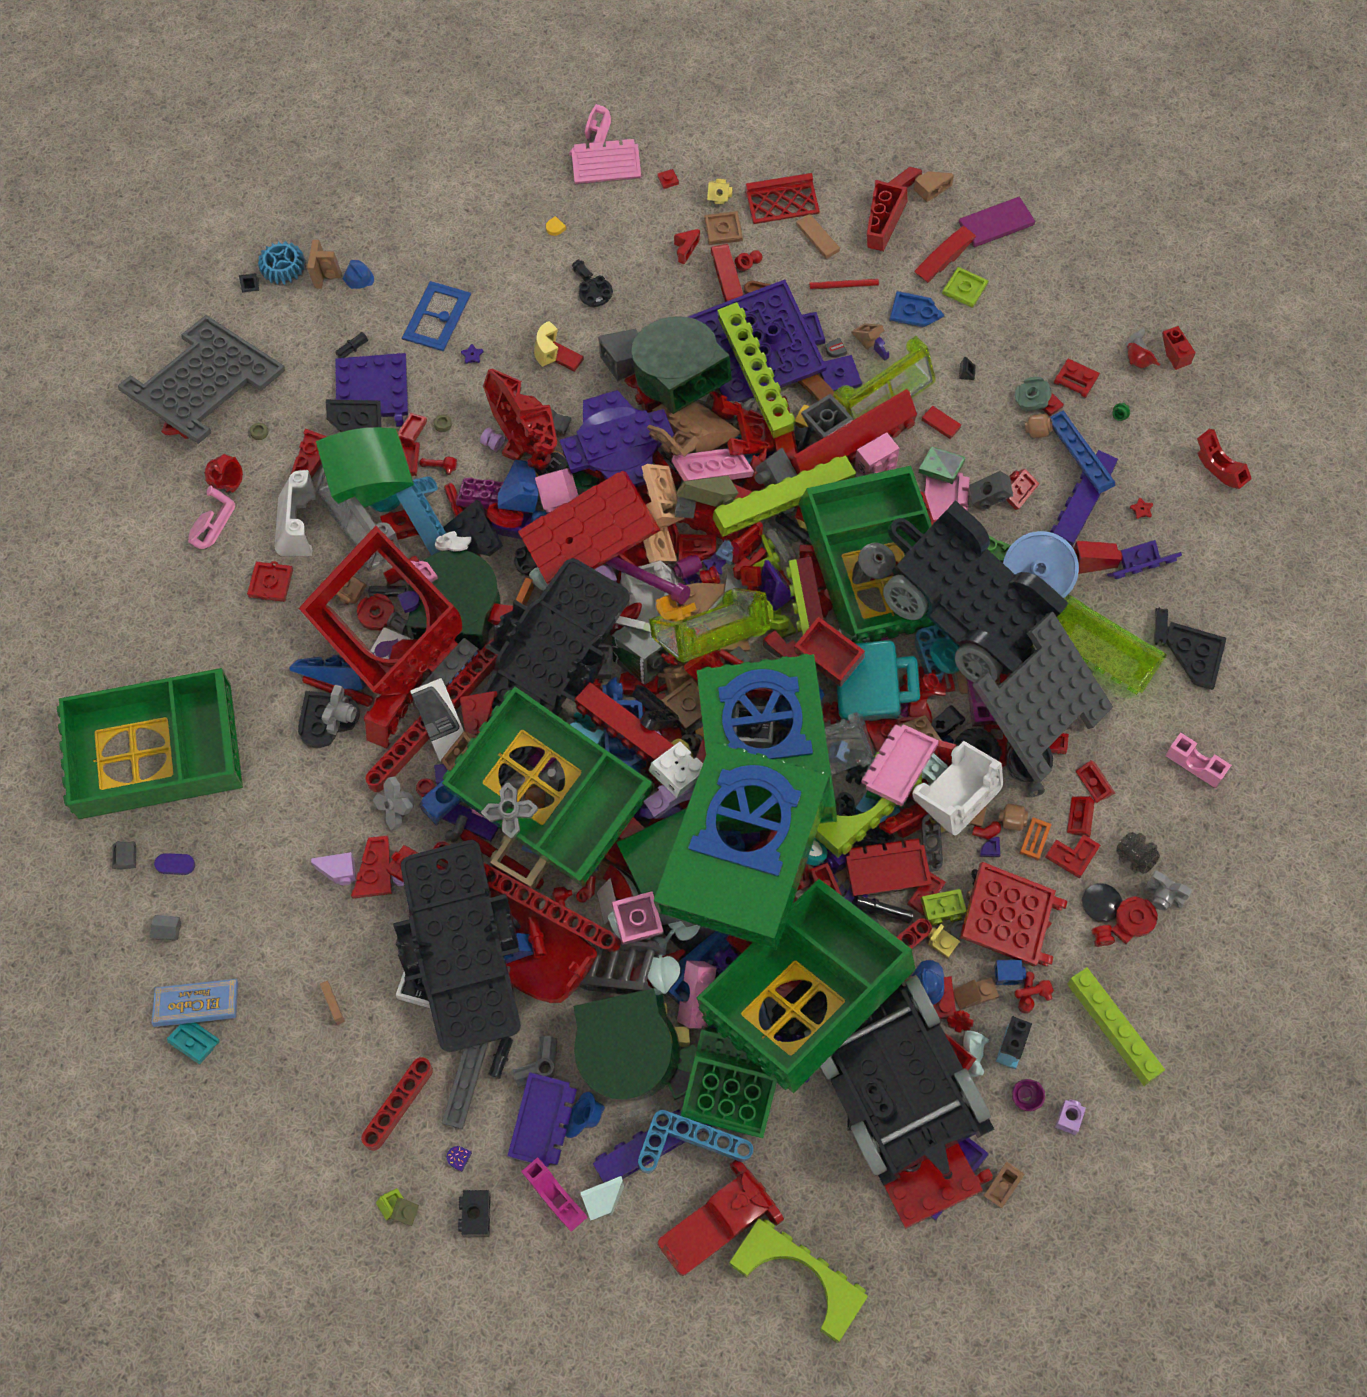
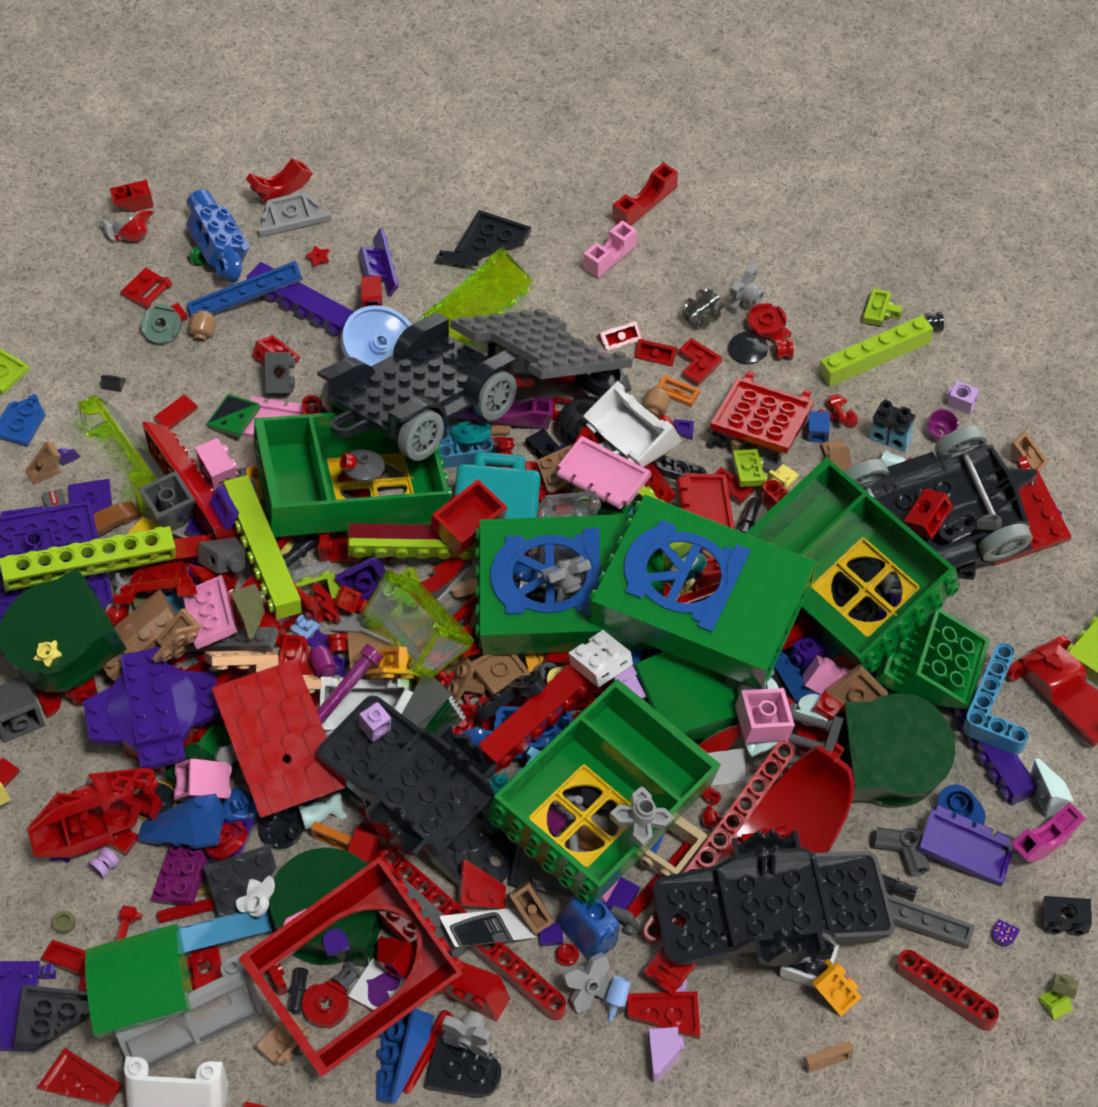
camera: 85 degrees left, 10 degrees down
none -> light yellow plate [34,640,62,667]
none -> blue brick [186,189,250,283]
none -> dark purple tile [209,486,239,530]
none -> light grey wing [259,192,332,237]
none -> red hinge [340,453,357,470]
none -> lavender brick [359,702,391,742]
none -> light grey plant [541,556,591,593]
none -> light blue piece [603,976,631,1022]
none -> red arch [612,162,678,226]
none -> light orange bracket [812,958,862,1016]
none -> red plate [813,691,842,721]
none -> medium nougat tile [826,664,888,707]
none -> lime hinge [863,288,903,326]
none -> red brick [904,488,953,539]
none -> black wheel [924,312,944,332]
none -> dark grey tile [977,514,1002,531]

